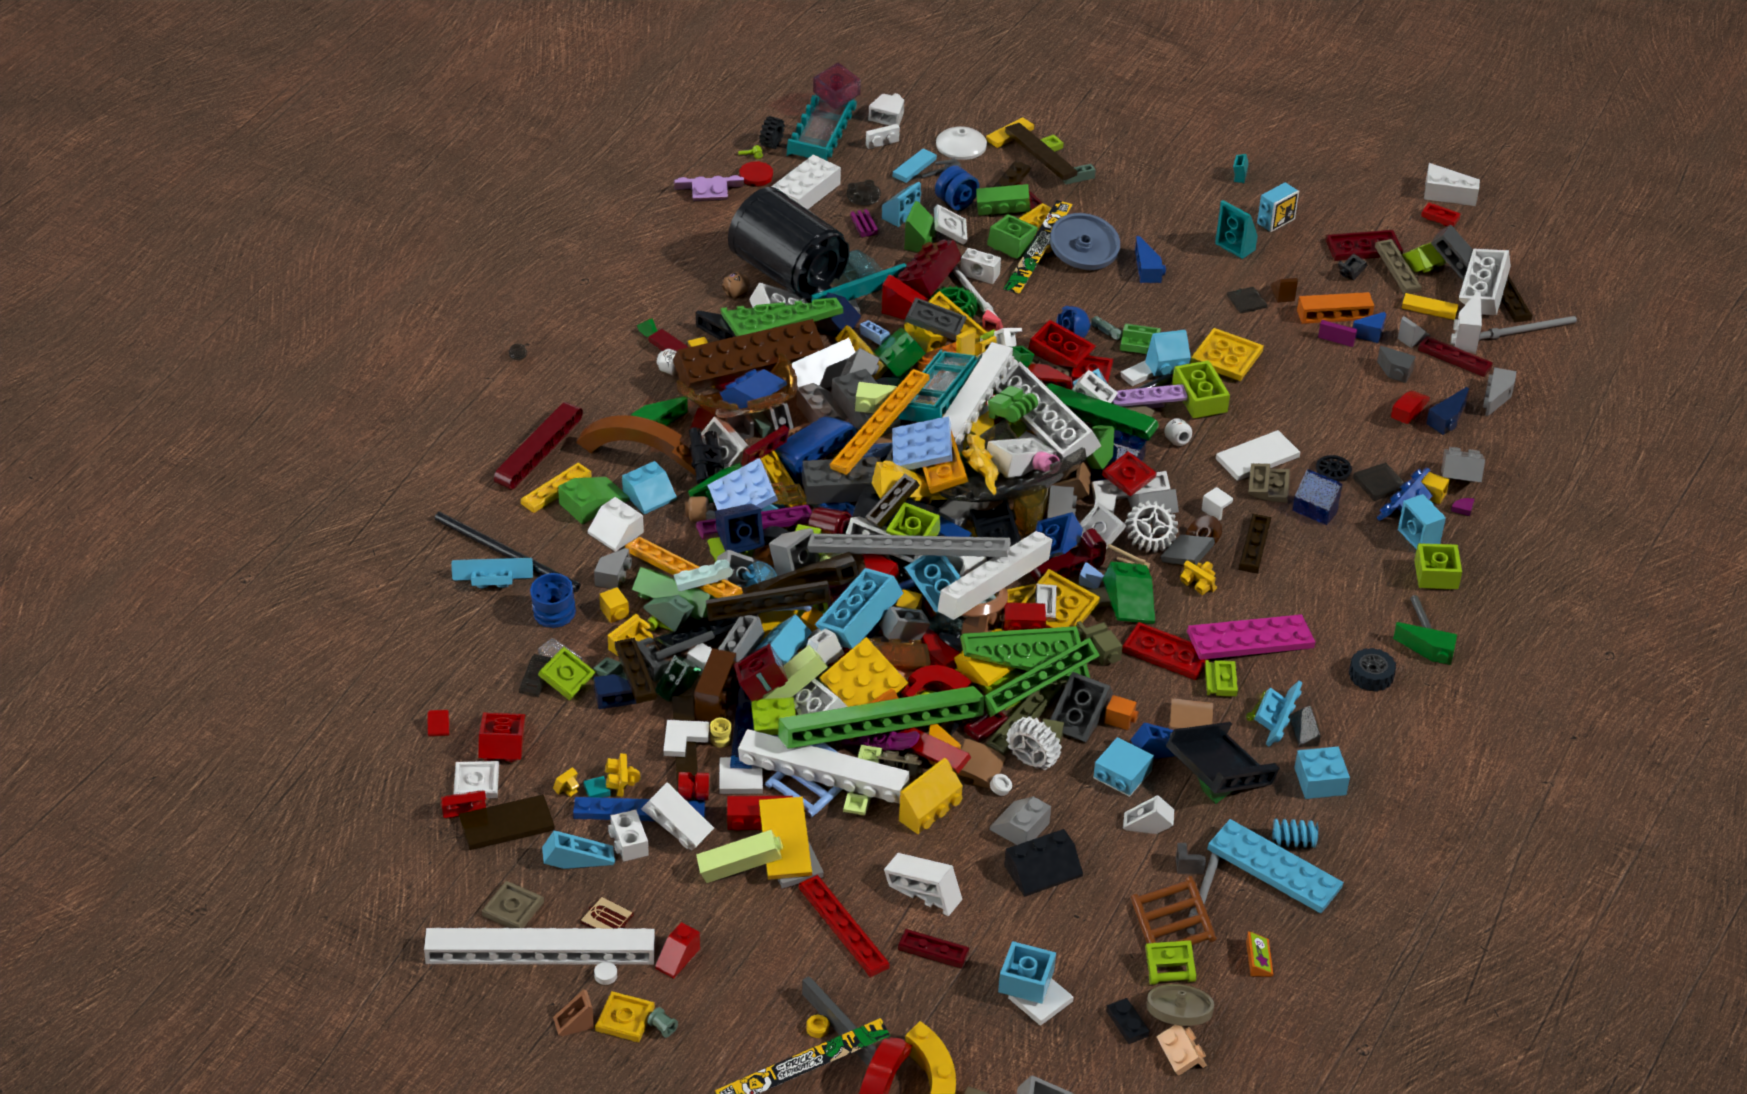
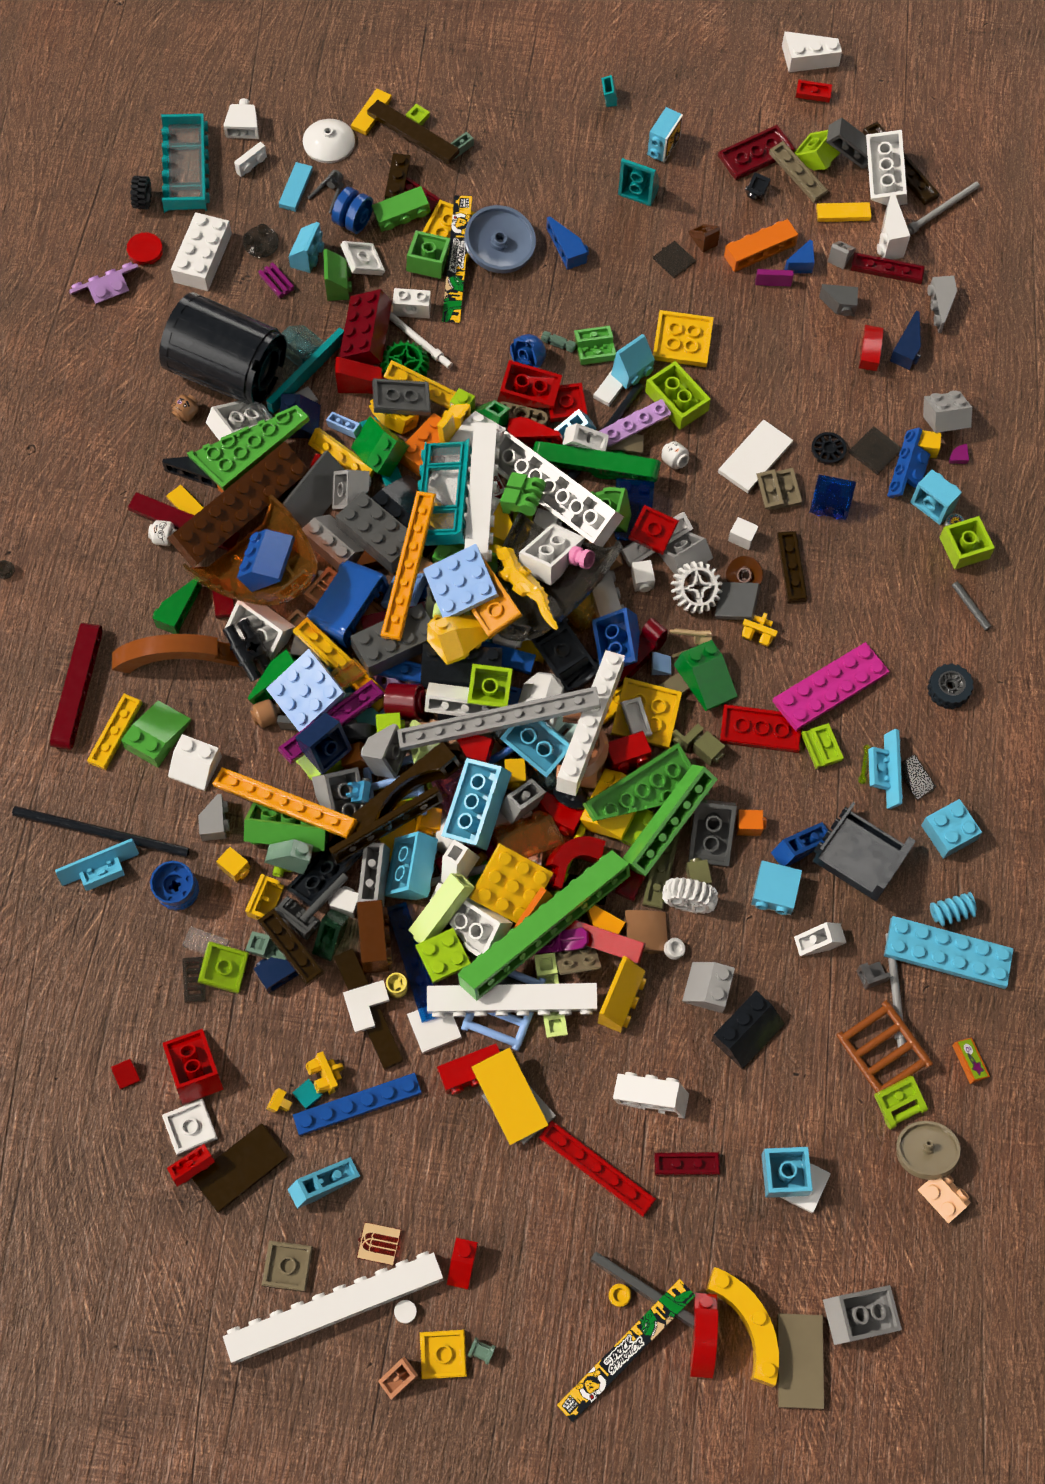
camera: 20 degrees left, 25 degrees up
white brick [608,810,649,862] -> none
medium azure slope [622,461,677,514] -> none
green tile [636,318,657,337] -> none
white wedge [641,782,714,850] -> none
light aqua hinge [674,559,733,591] -> none
red wheel [678,772,709,801] -> none
yellowish green brick [696,830,783,883] -> none
dark red container [734,643,788,702] -> none
lime hand [738,145,763,159] -> none
dark red tile [741,425,789,466] -> none
clear light blue tile [753,561,777,583] -> none
clear pink brick [813,62,861,110] -> none
yellowish green slope [855,382,897,413] -> none
dark brown plate [865,474,920,529] -> none
coral slope [982,310,1003,332] -> none
white panel [994,328,1022,347] -> none
white tile [1080,502,1127,549] -> none
black plate [1106,998,1150,1044] -> none
medium nougat slope [1169,698,1213,730] -> none
green slope [1393,622,1457,665] -> none

